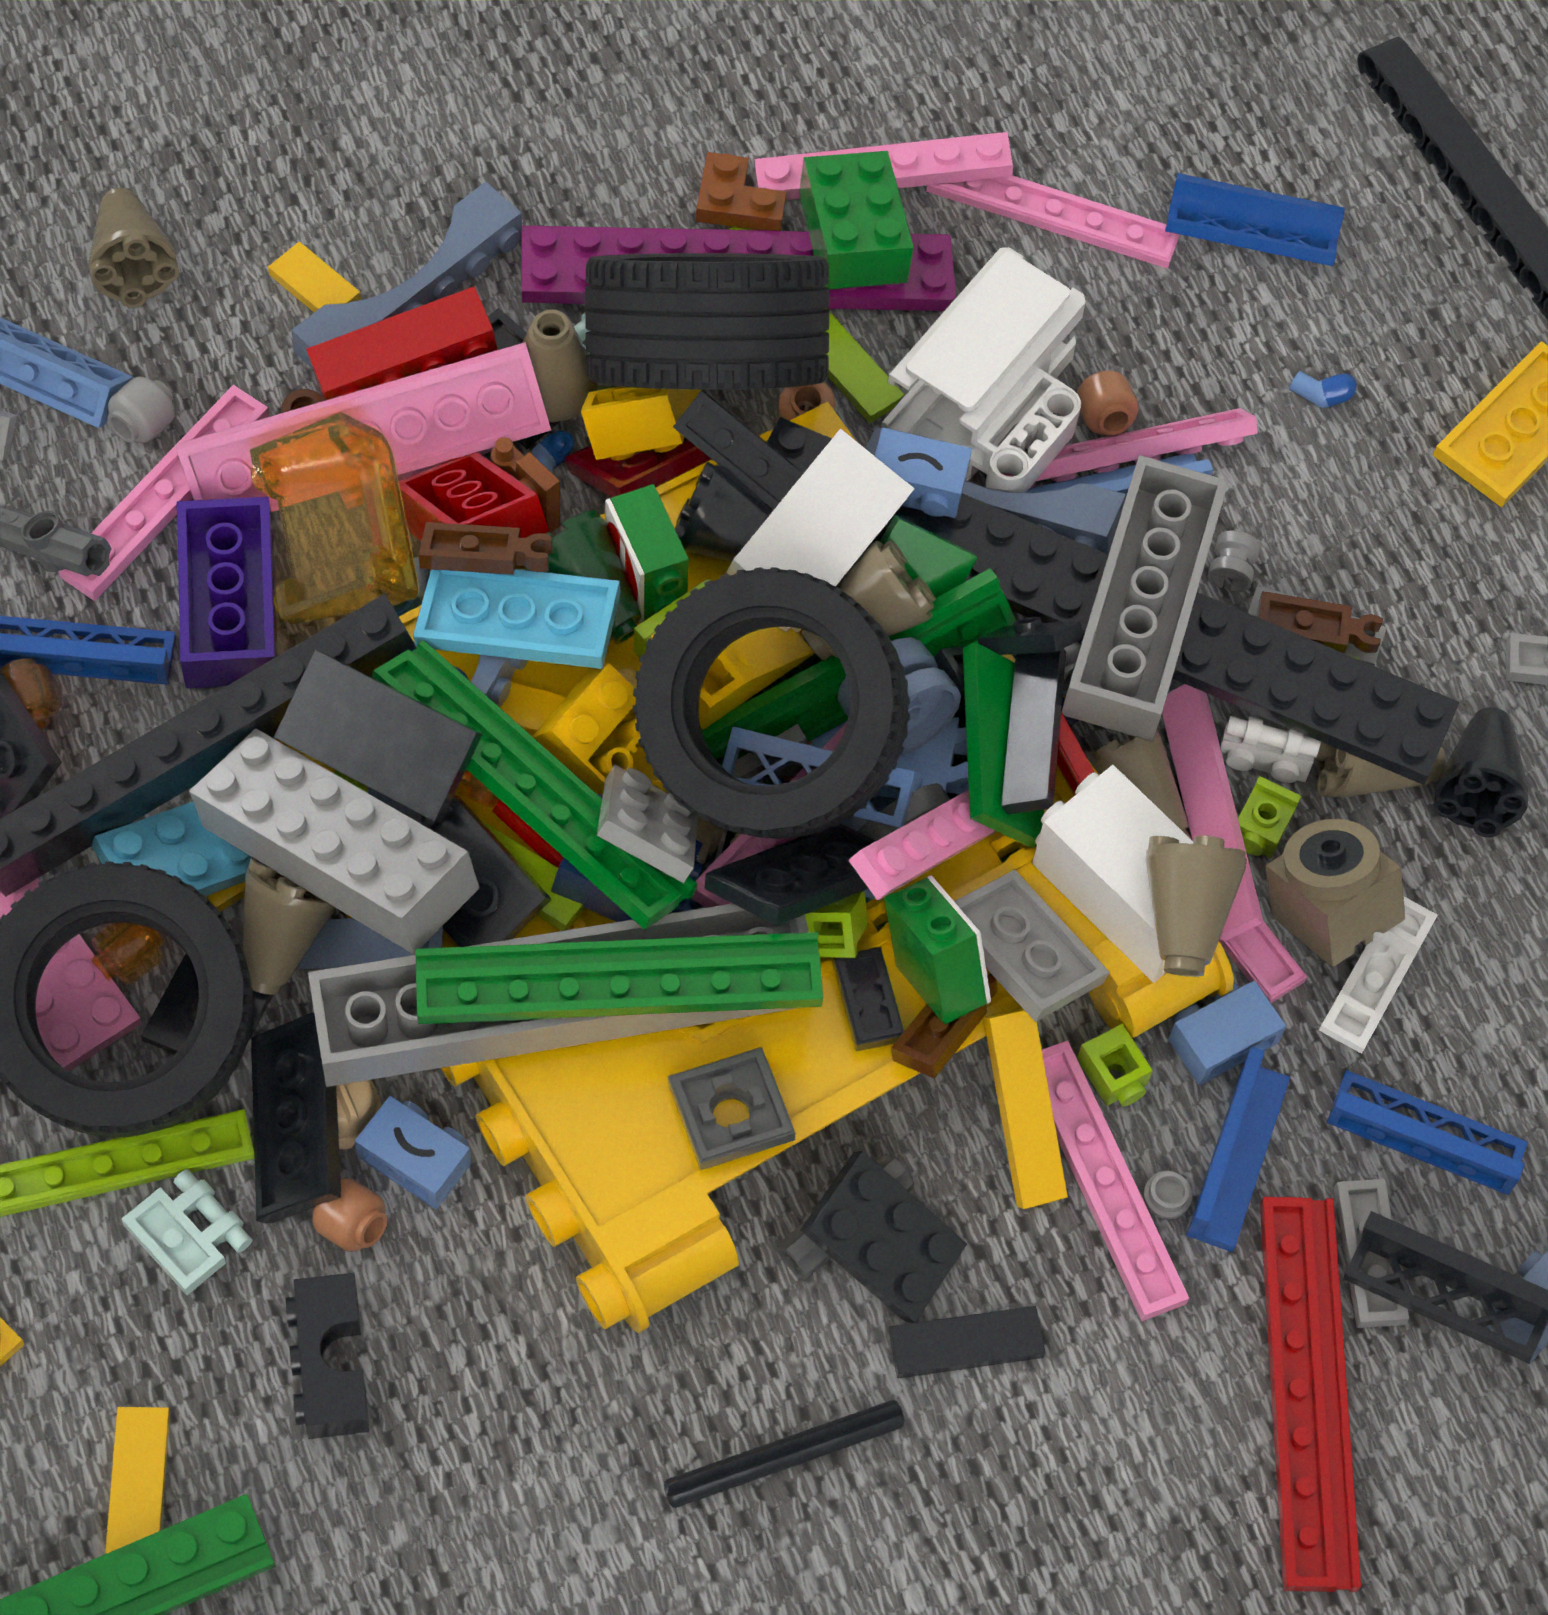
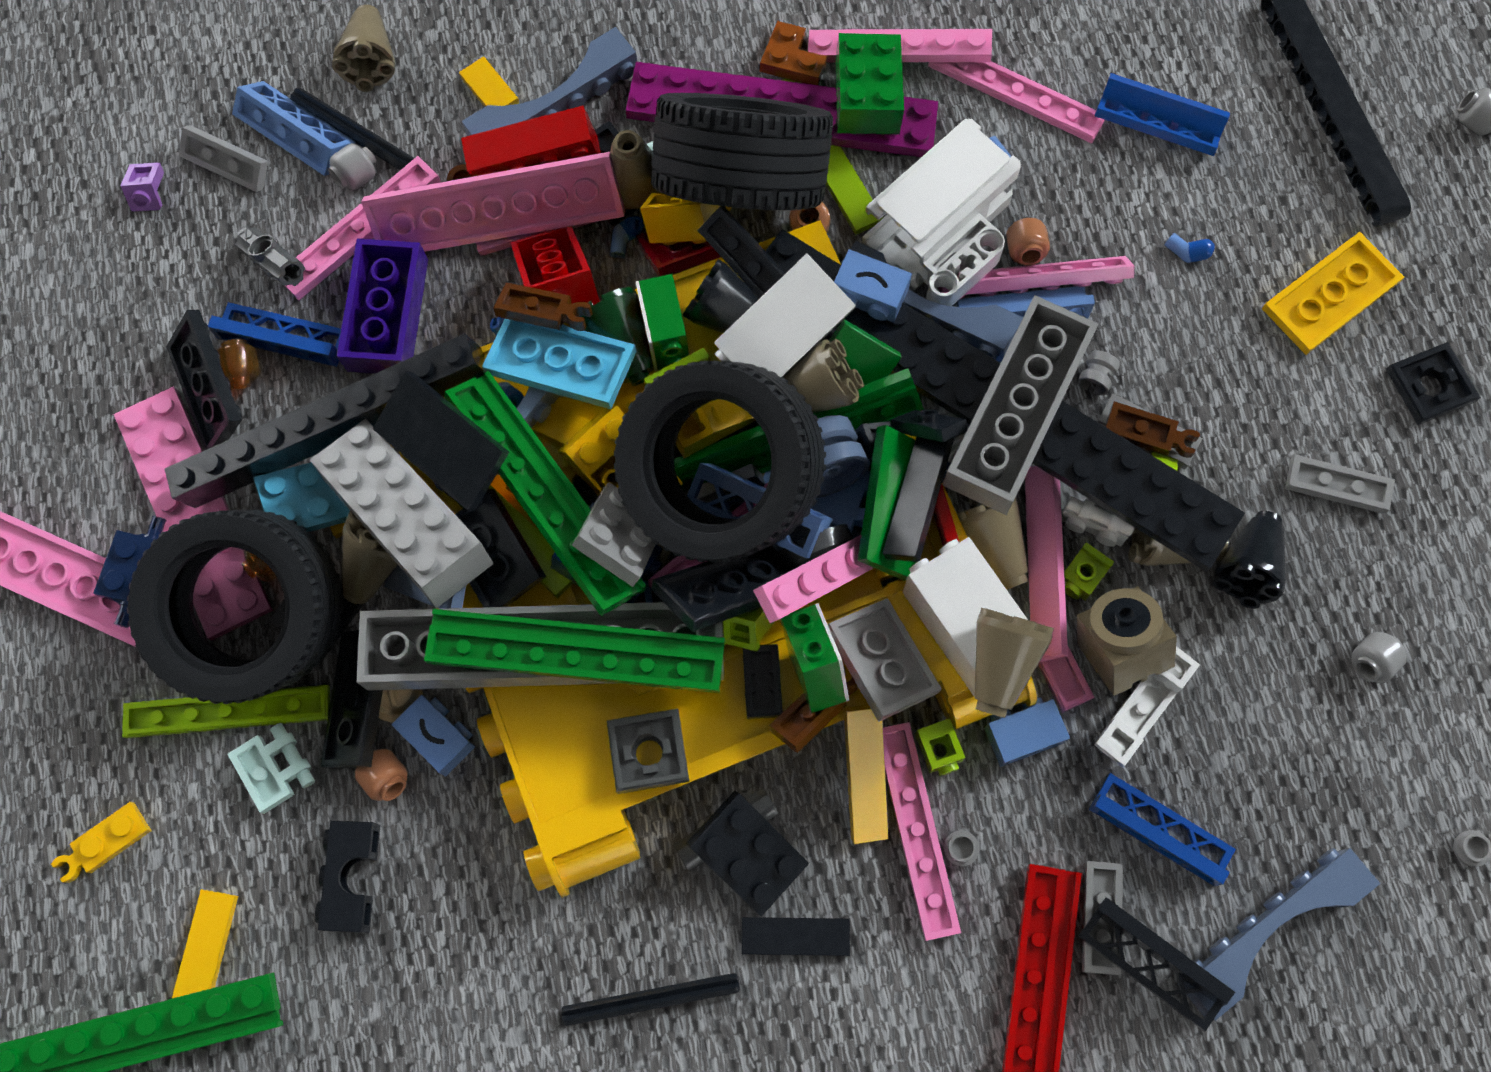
camera: 20 degrees right, 10 degrees up
clear yellow windscreen [250,412,419,624] -> none
dark orange plate [491,437,560,533] -> none
blue fence [1186,1046,1290,1252] -> none
none -> black axle [290,87,414,170]

